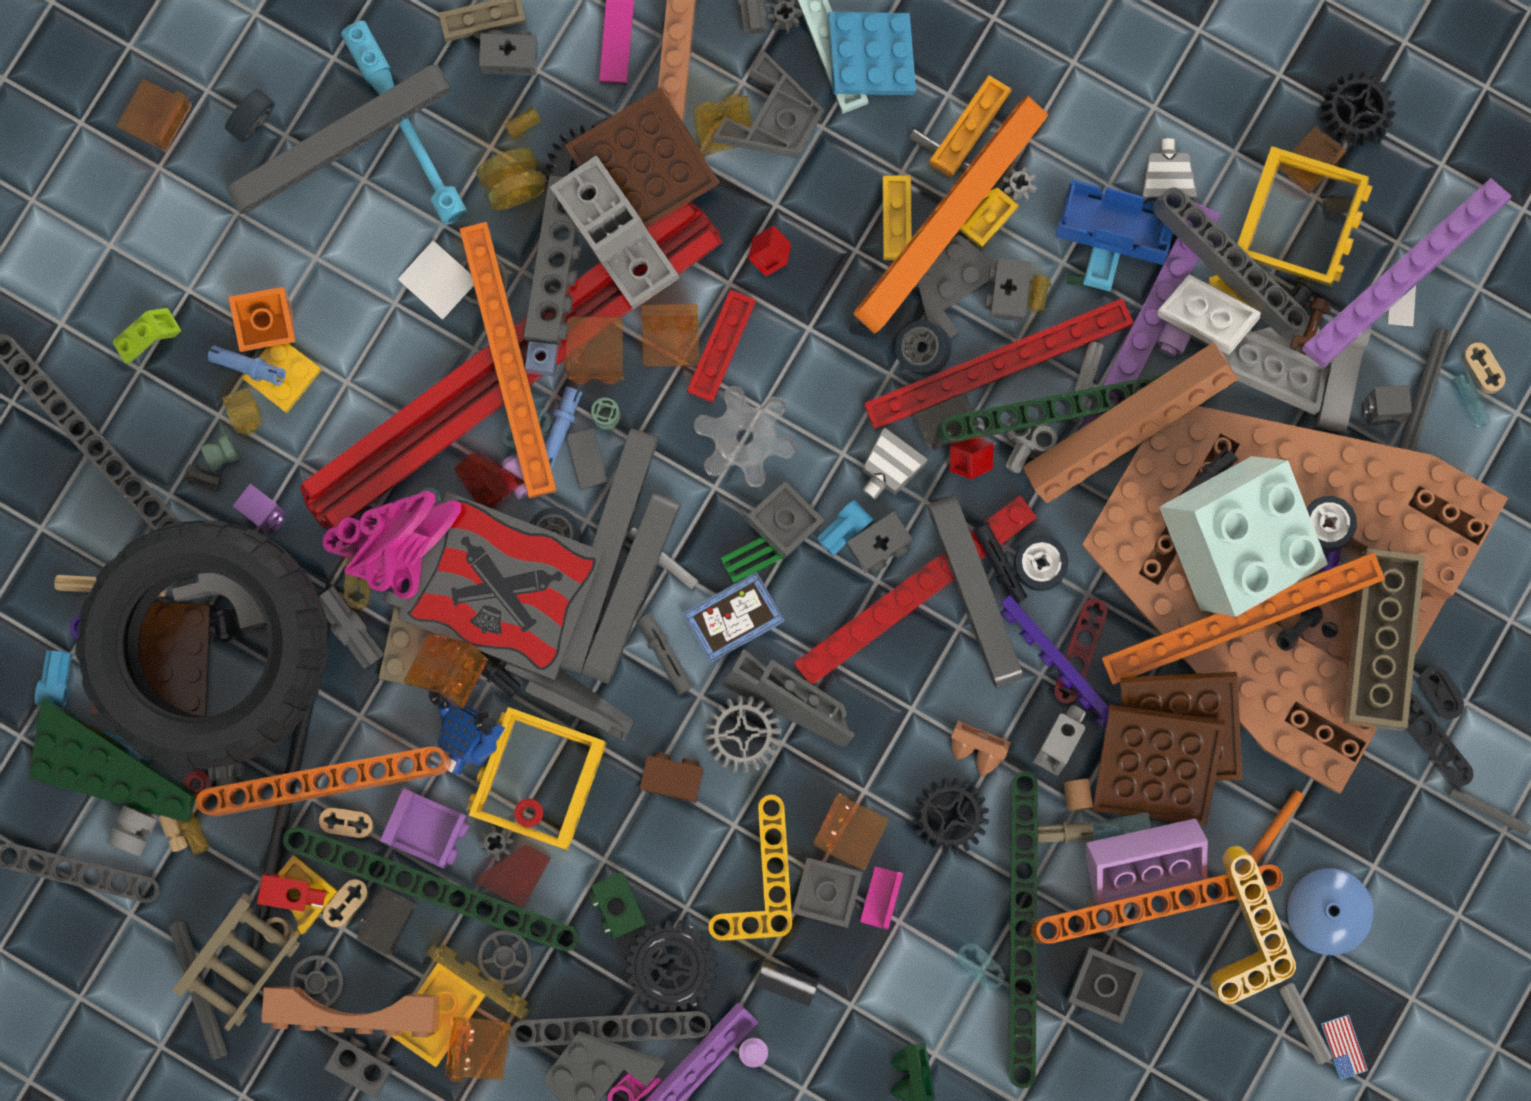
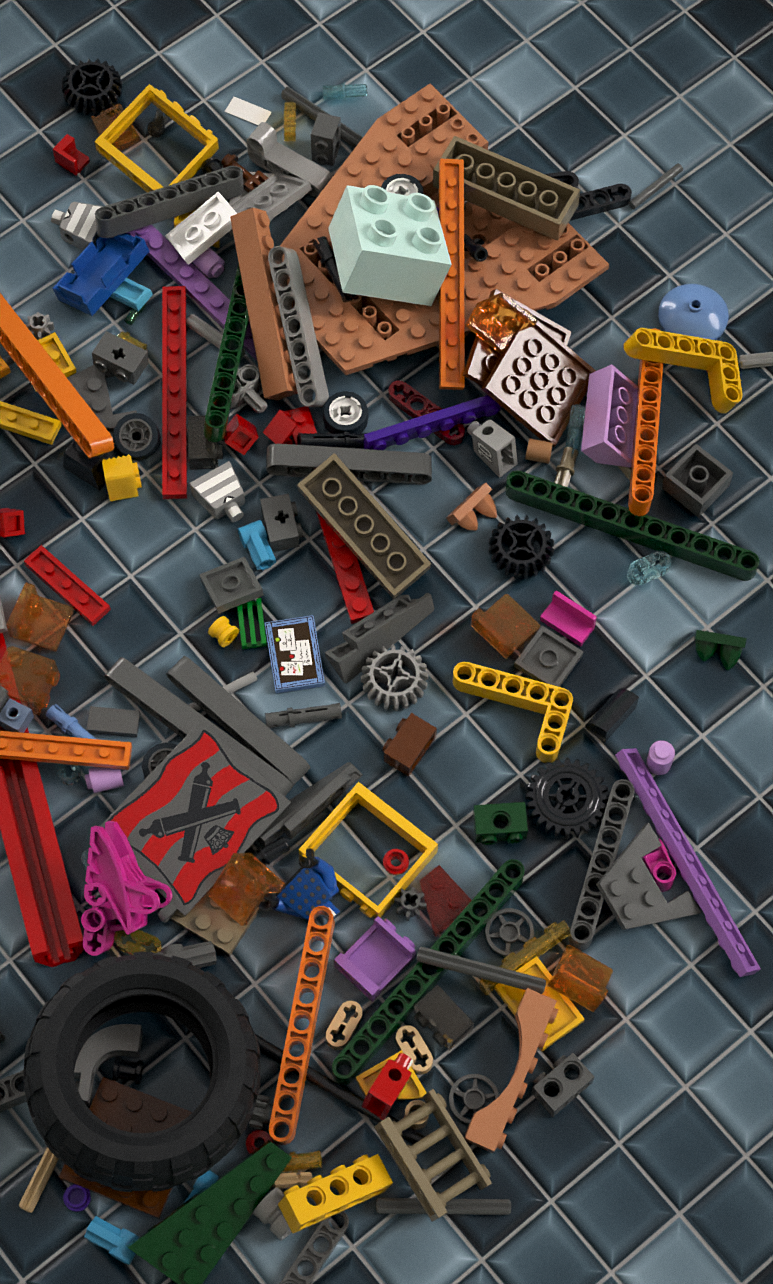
camera: 75 degrees left, 15 degrees down
medium lavender brick [233,484,286,535] -> none
clear red wing [454,451,525,509] -> none
sand green wheel [591,397,621,430] -> none
clear plate [694,386,796,487] -> none
orange bar [1250,790,1304,864] -> none
medium lavender plate [1302,178,1512,369] -> none
tan beam [1463,343,1506,394] -> none
none -> red panel [53,134,90,176]
none -> yellow brick [102,454,142,501]
none -> yellow wheel [208,616,239,647]
none -> red panel [263,410,298,444]
none -> light grey beam [268,246,329,407]
none -> yellow brick [278,1154,393,1234]
none -> clear yellow beam [284,102,296,141]
none -> dark tan brick [297,453,431,600]
none -> dark grey axle [417,947,546,994]
none -> clear orange bracket [465,293,537,354]

